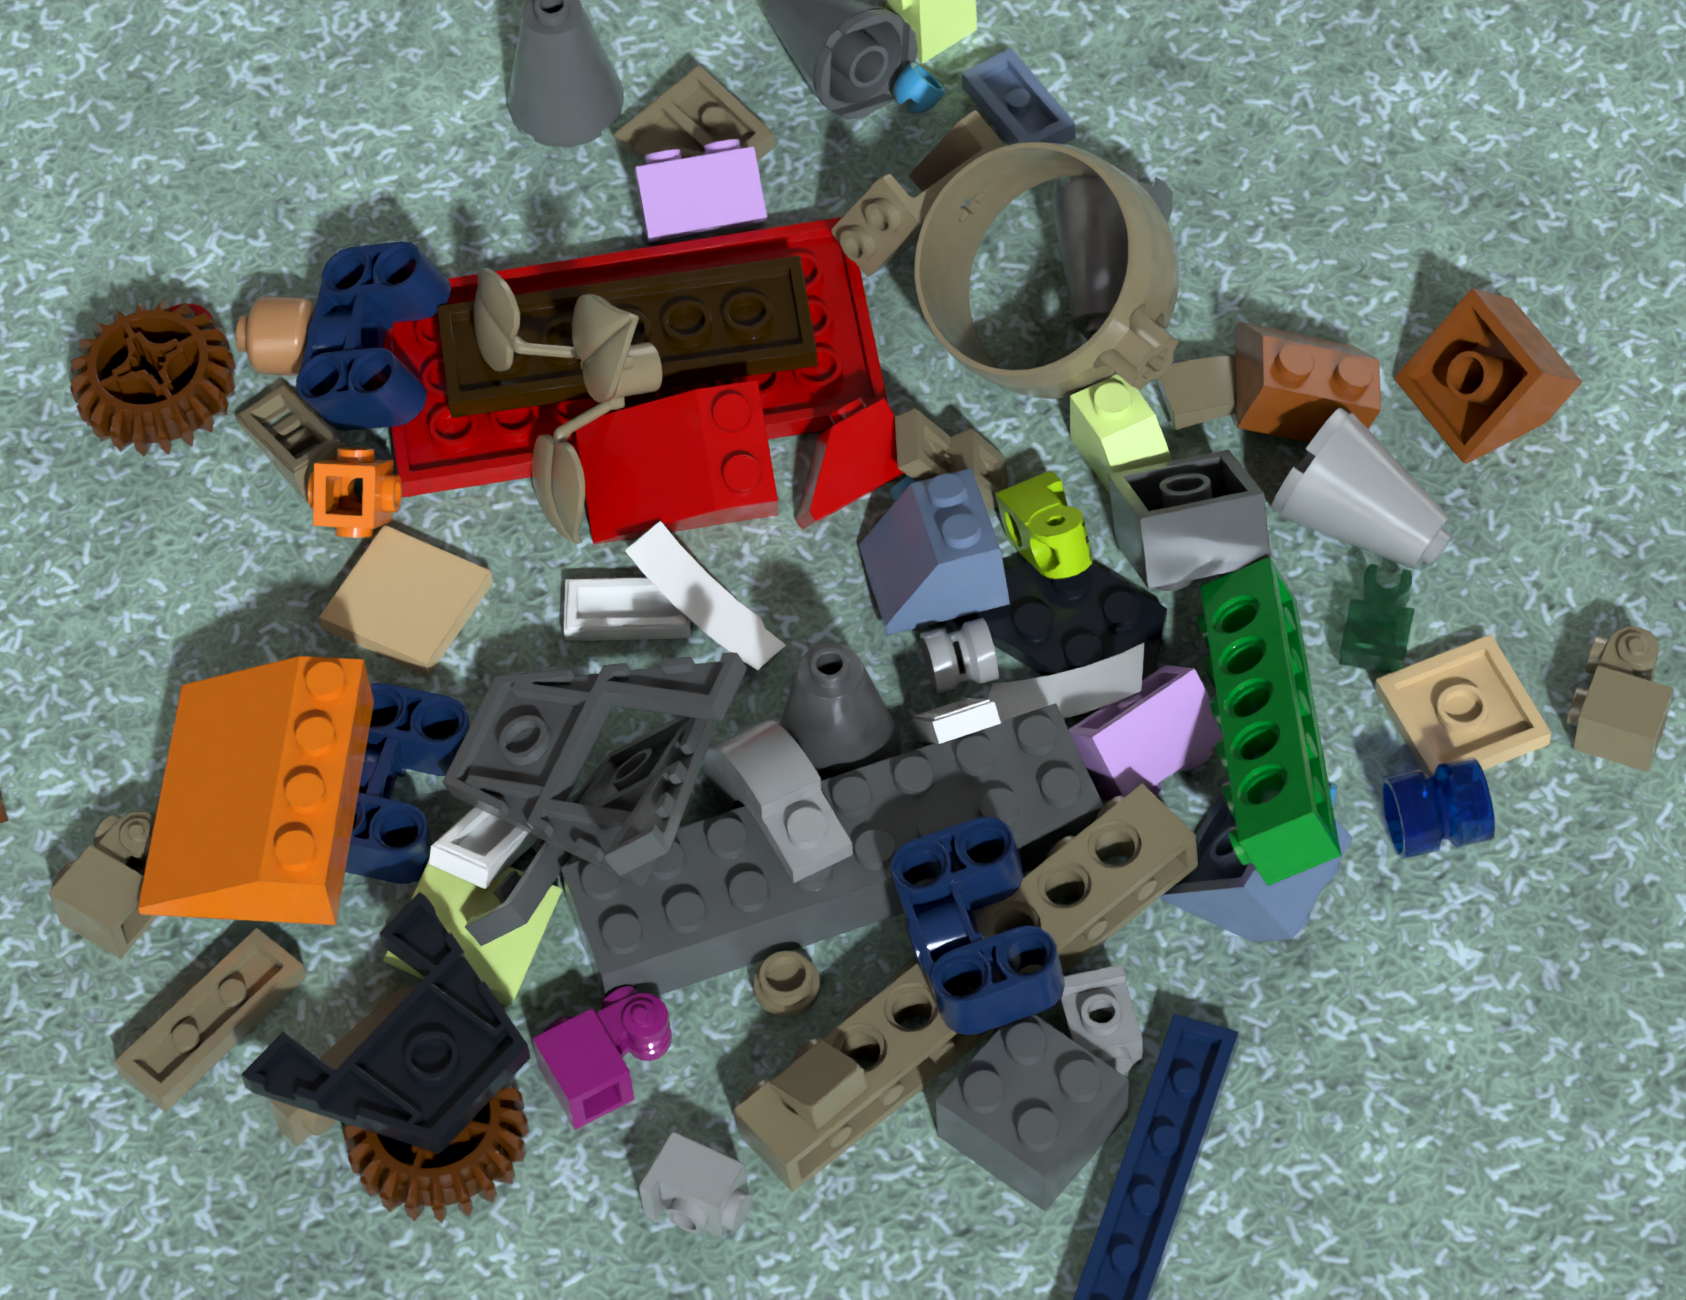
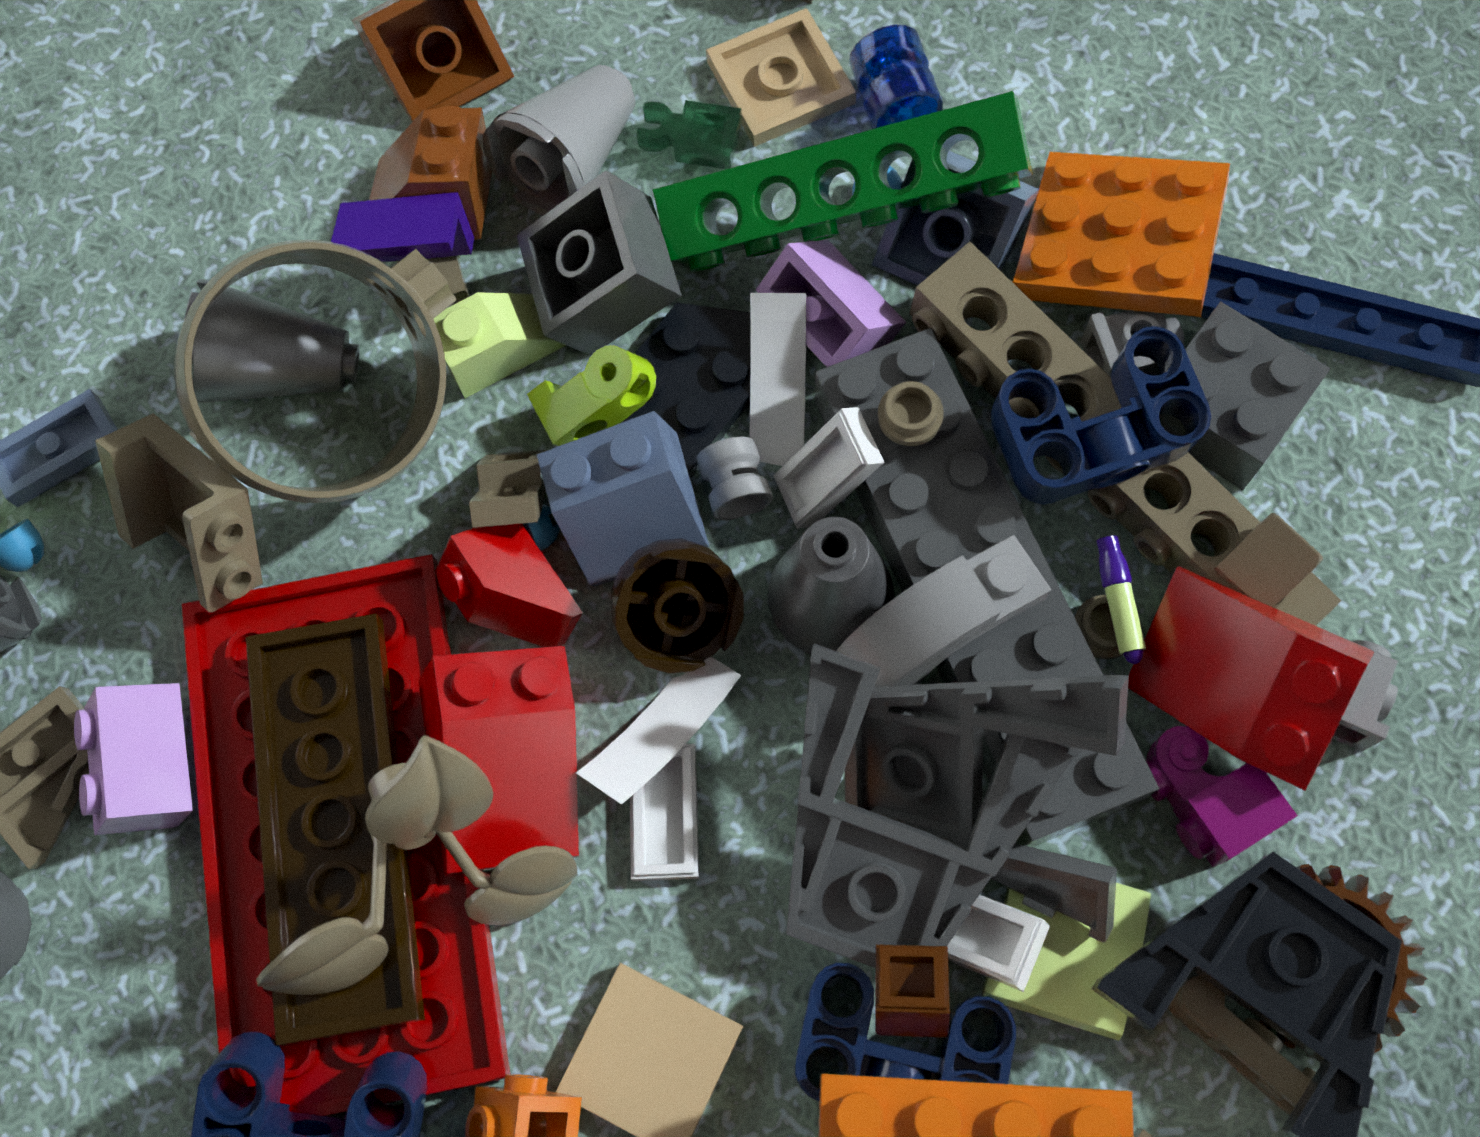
camera: 90 degrees left, 15 degrees up
none -> dark purple panel [331,192,474,262]
none -> dark brown cylinder [611,538,744,674]
none -> reddish brown slope [875,944,950,1037]
none -> dark tan plate [877,381,944,446]
none -> orange plate [1013,152,1230,317]
none -> piece [1096,535,1146,664]
none -> red slope [1128,567,1374,791]

